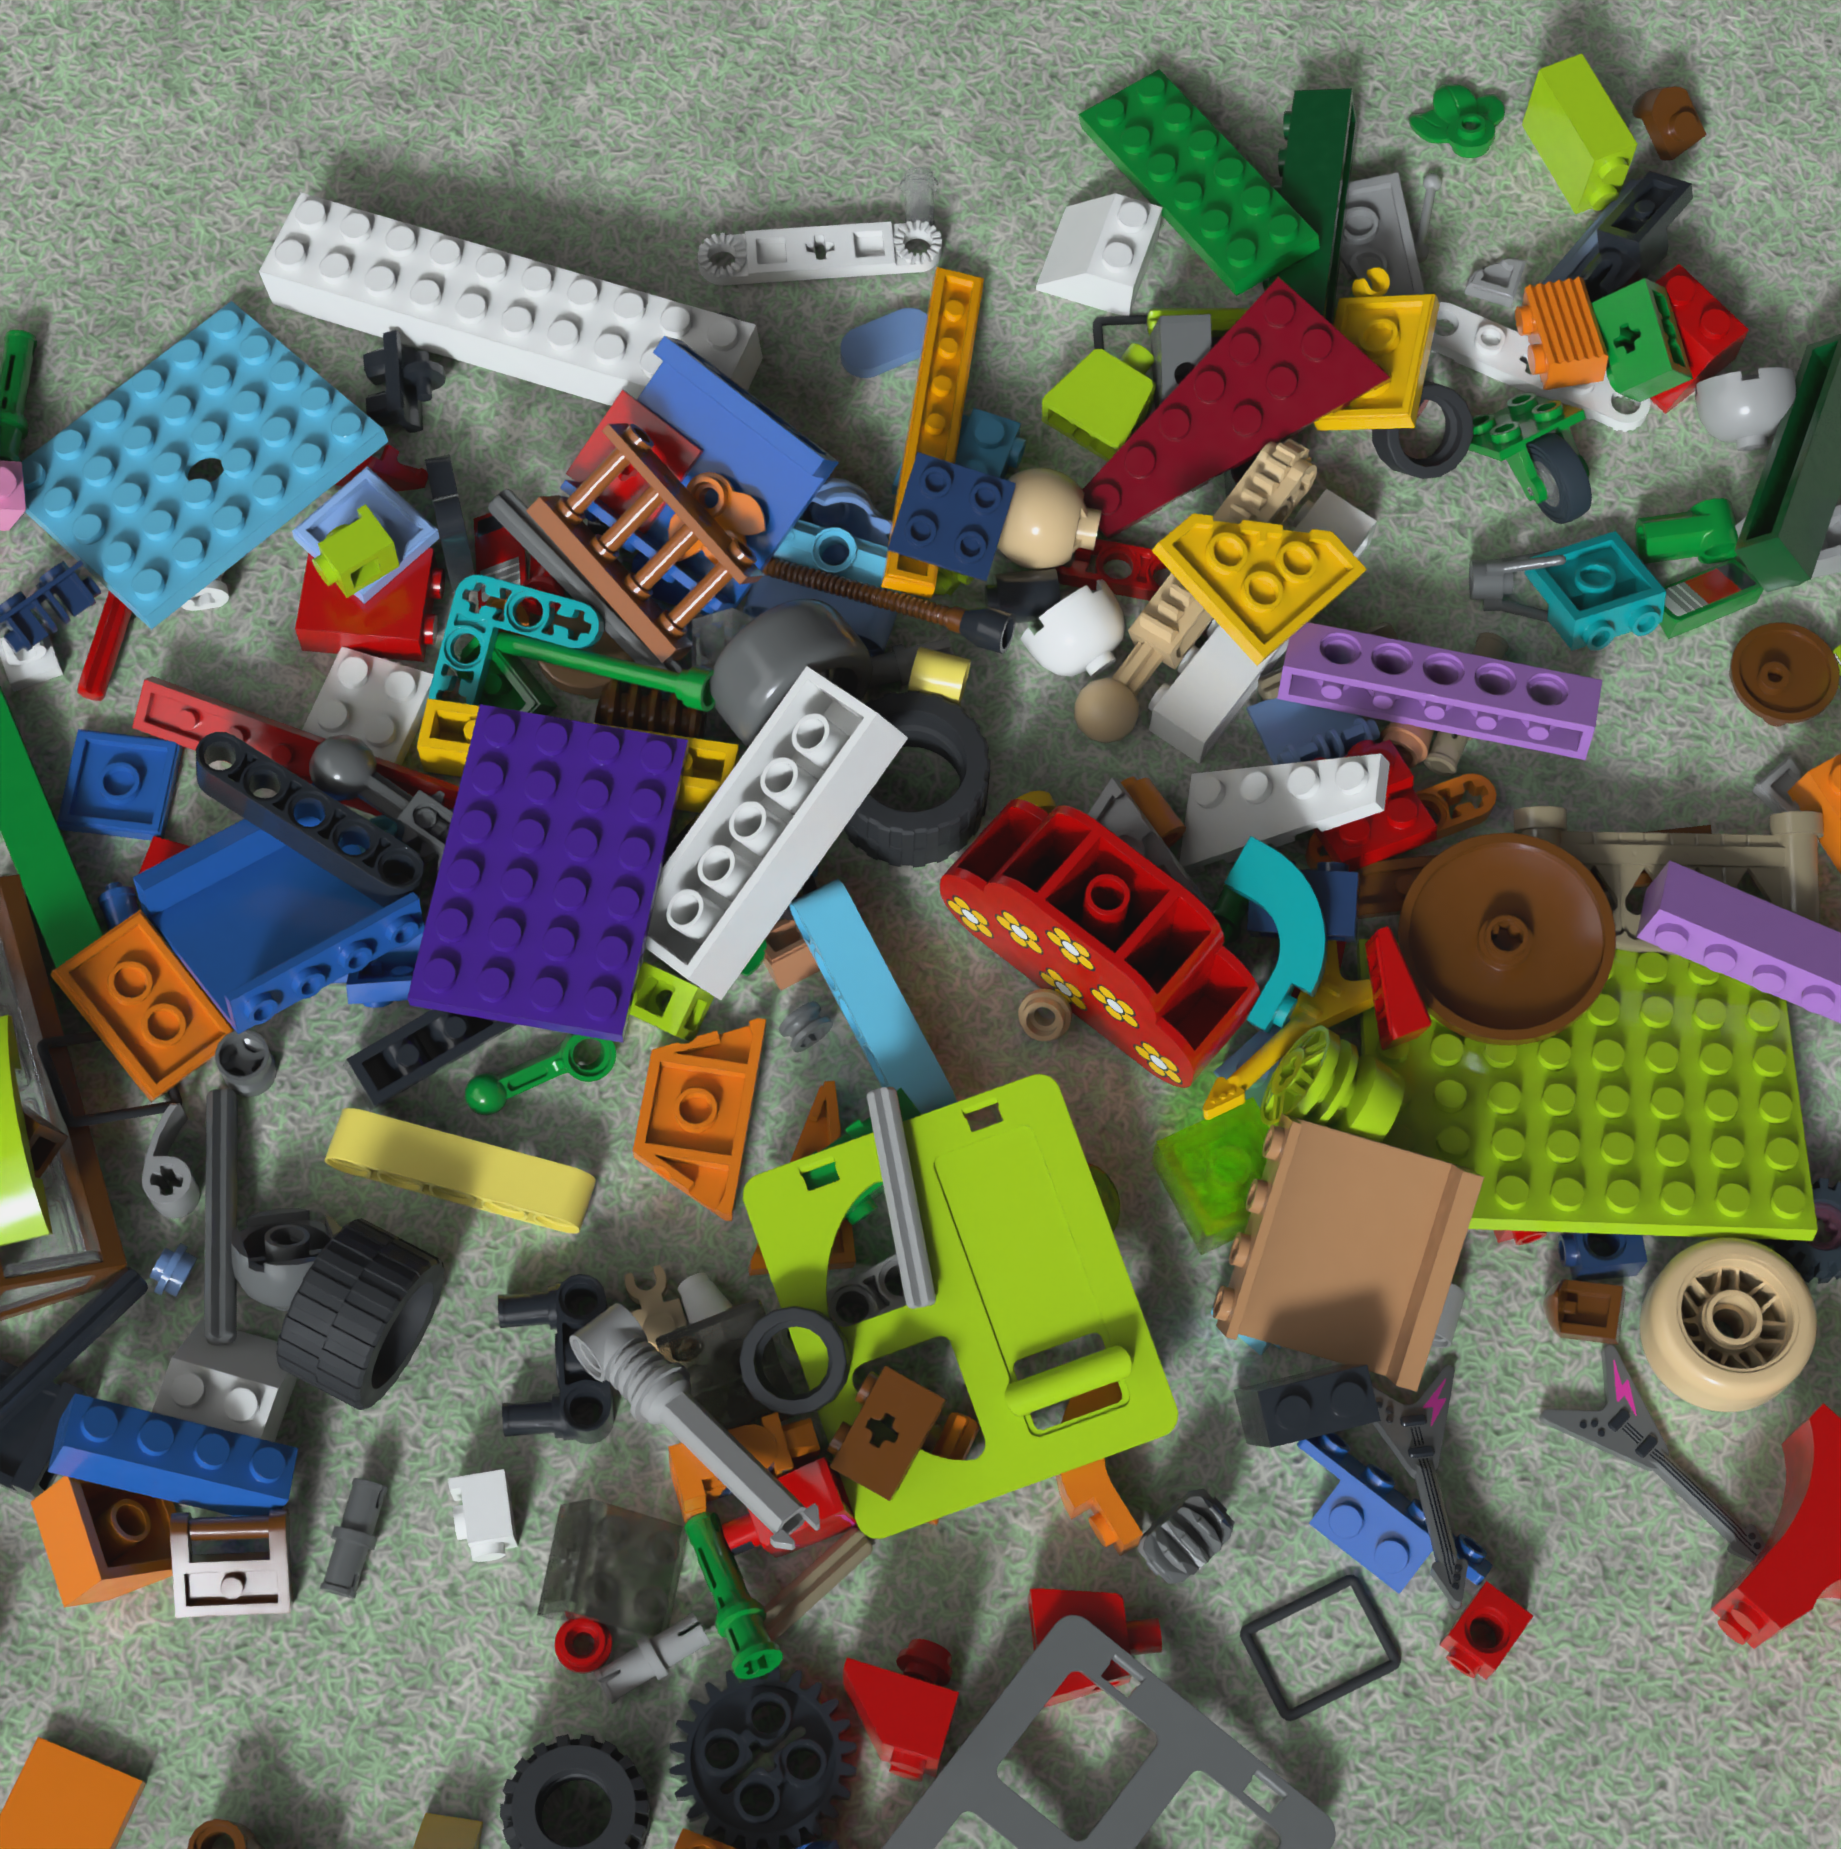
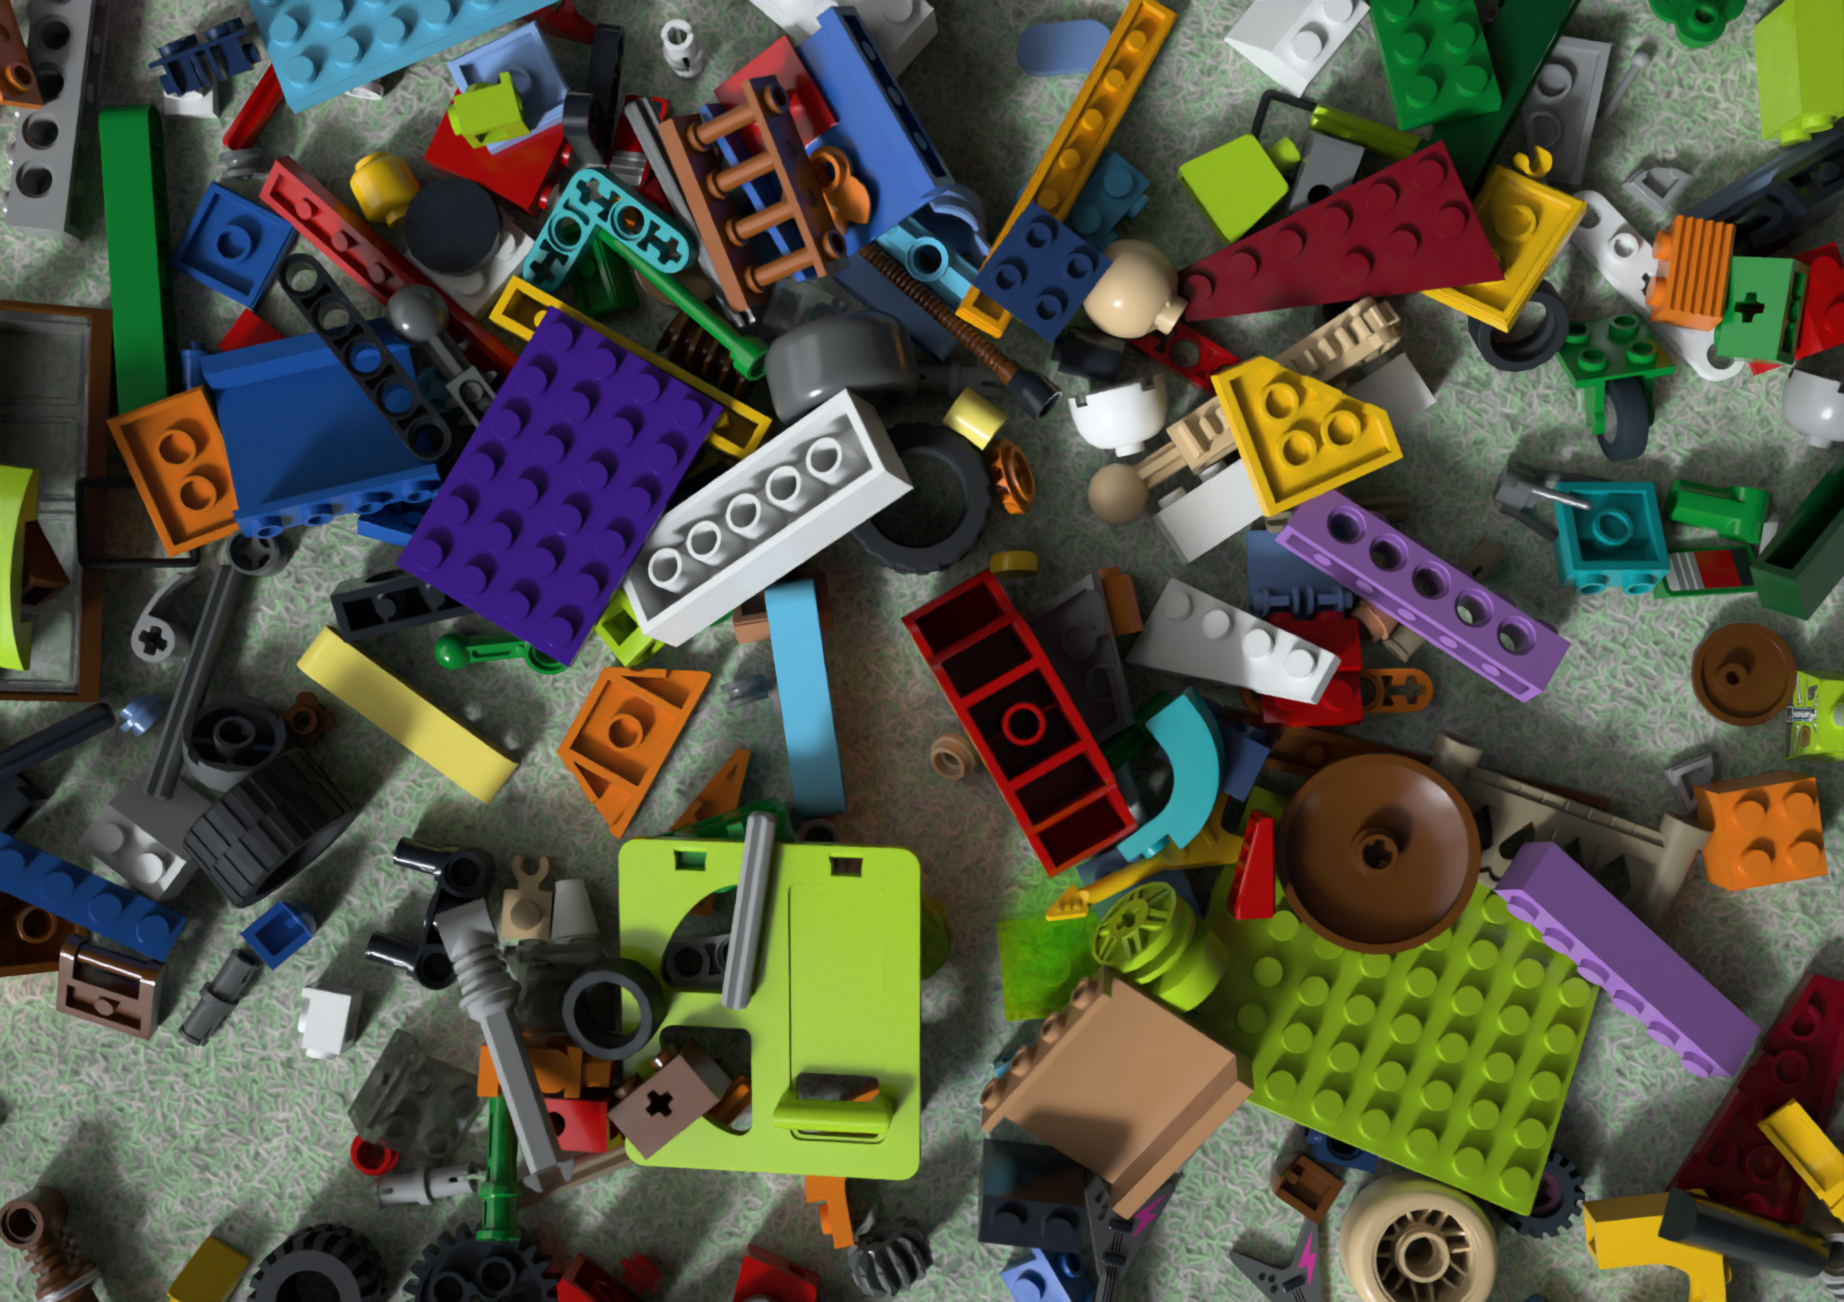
camera: 25 degrees right, 20 degrees up
none -> dark grey bush [219,148,269,181]
none -> blue plate [240,898,317,971]
none -> reddish brown plate [277,691,336,750]
none -> yellow head [350,151,421,229]
none -> black tile [403,177,503,277]
none -> white pin [661,19,704,81]
none -> orange gear [988,438,1035,516]

